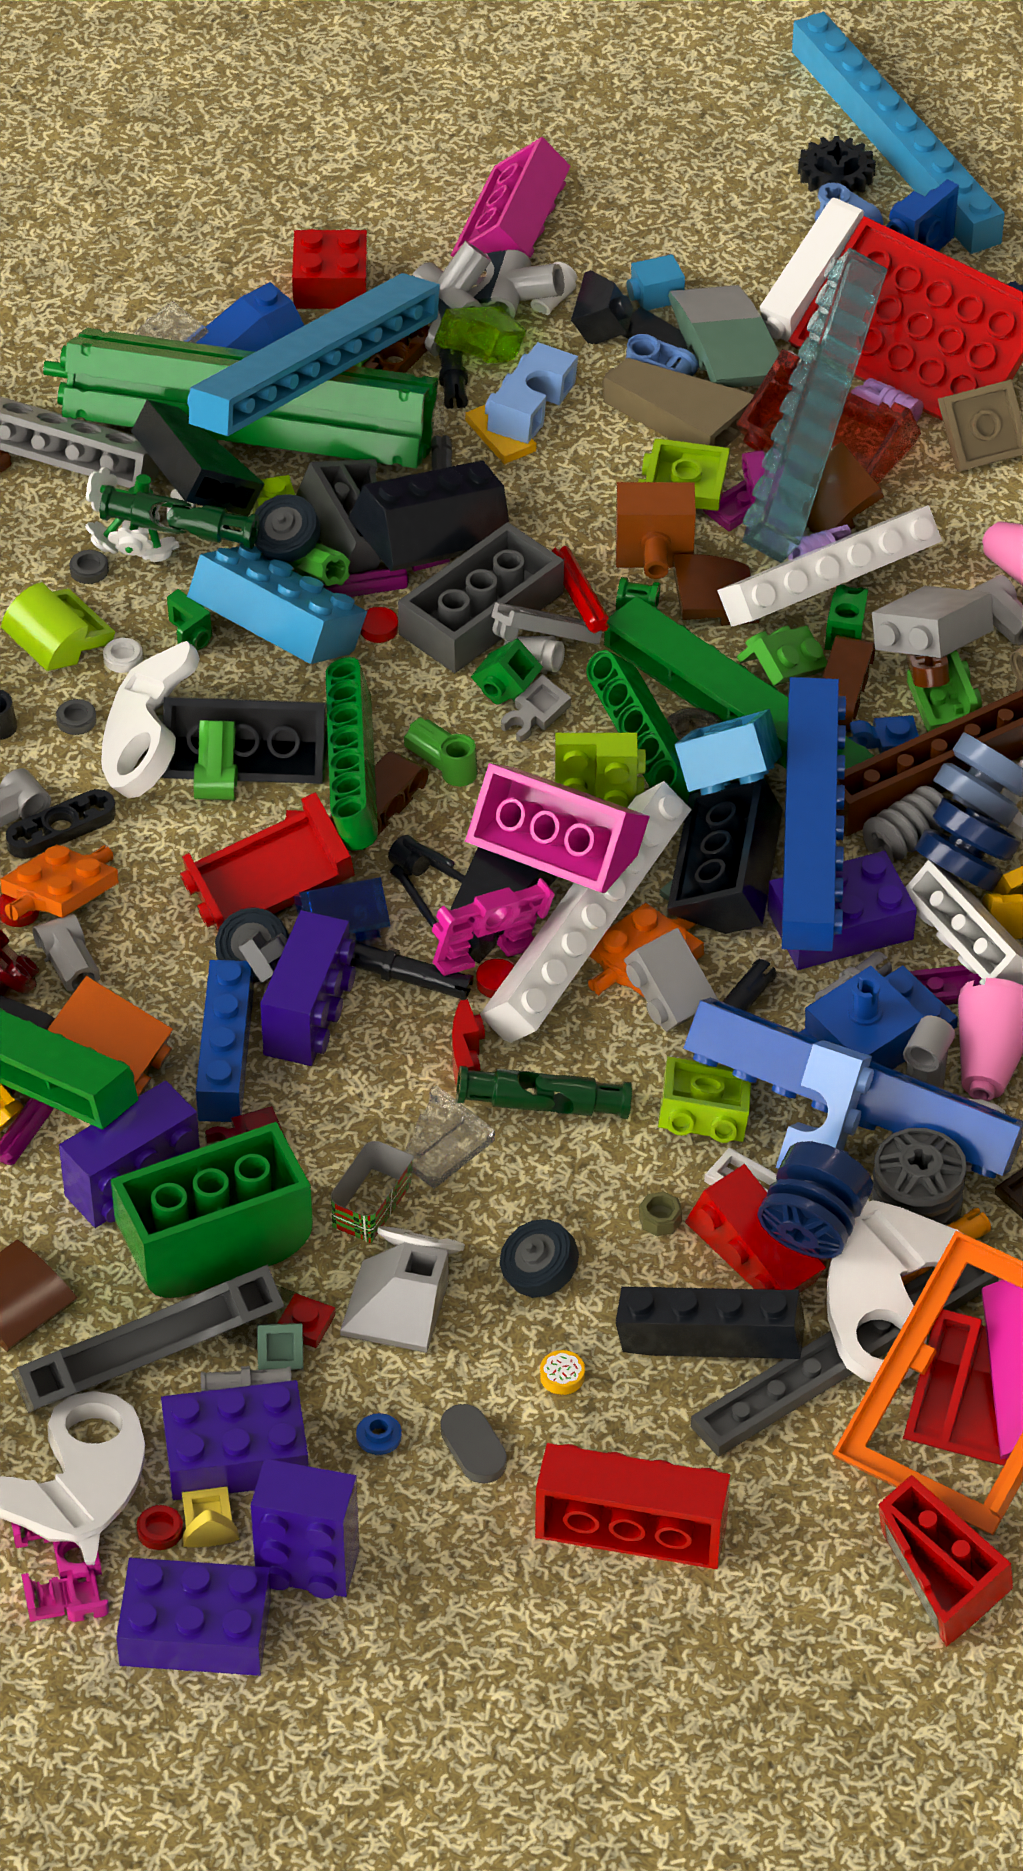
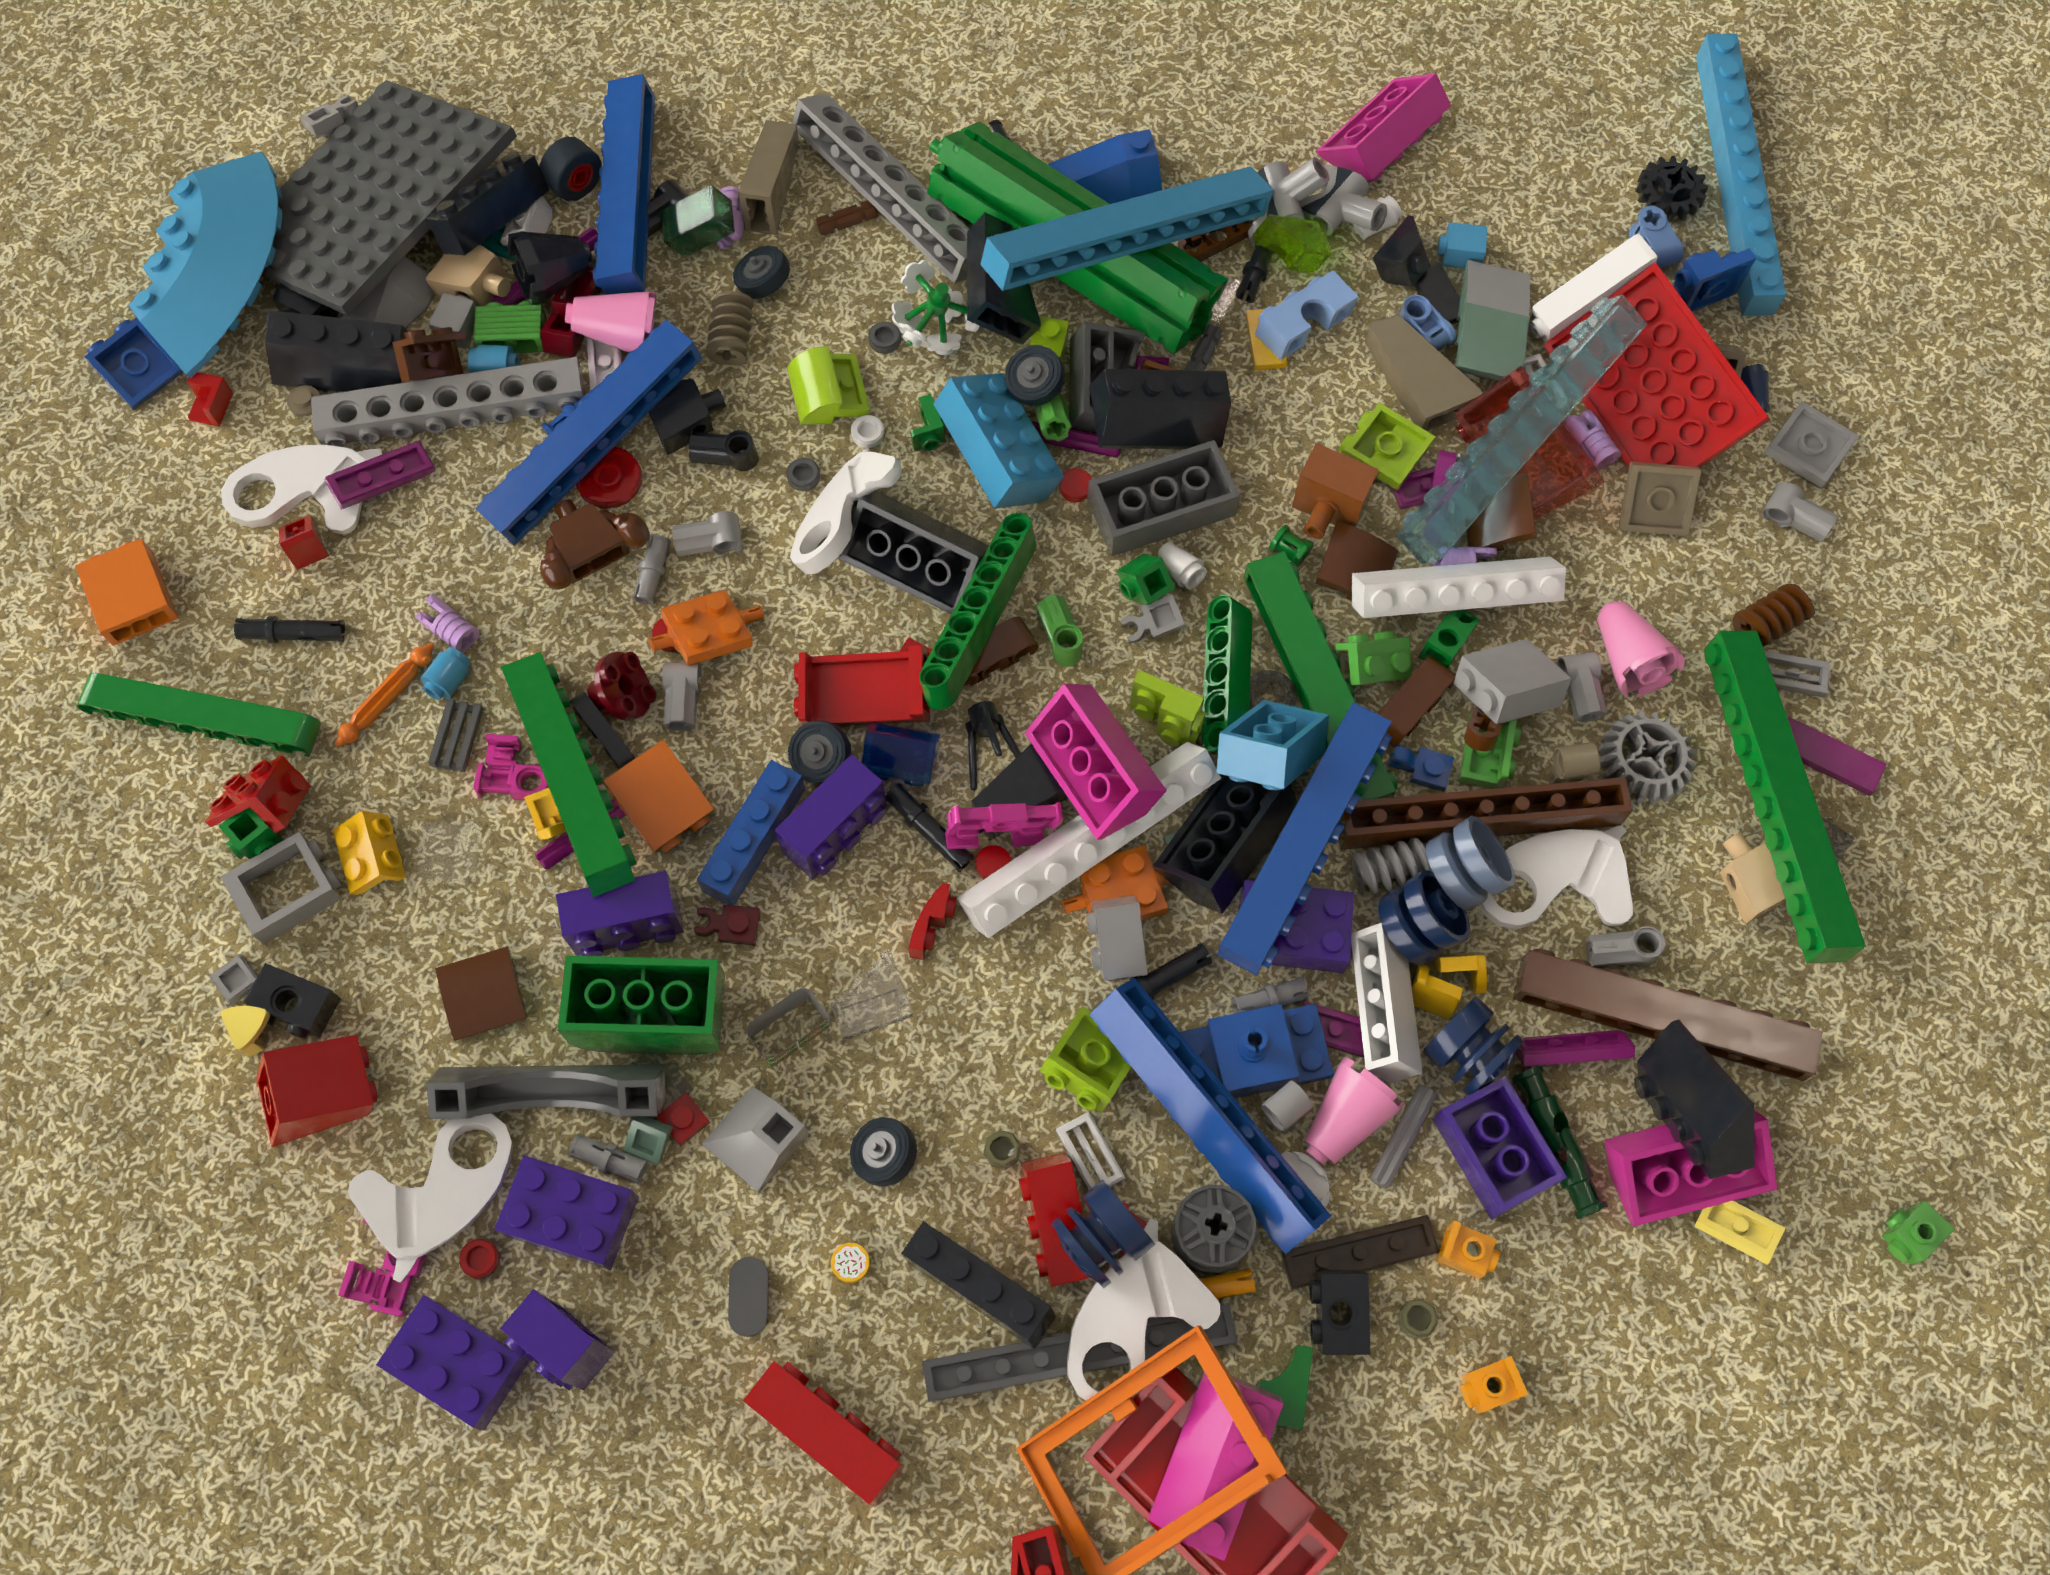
camera: 25 degrees right, 20 degrees up
black beam [6,789,116,859] -> none
dark green piece [99,485,259,549] -> none
clear piece [133,301,209,343] -> none
light yellow tile [182,1487,240,1548] -> none
bright green piece [194,720,237,801] -> none
dark grey tile [238,931,287,983] -> none
red brick [292,229,368,309] -> none
blue plate [356,1413,402,1455] -> none
white dish [377,1226,465,1254] -> none
dark green piece [456,1066,632,1119] -> none
light grey hinge [491,602,602,644] -> none
red axle [551,546,609,634] -> none
light blue arch [776,1040,874,1169] -> none

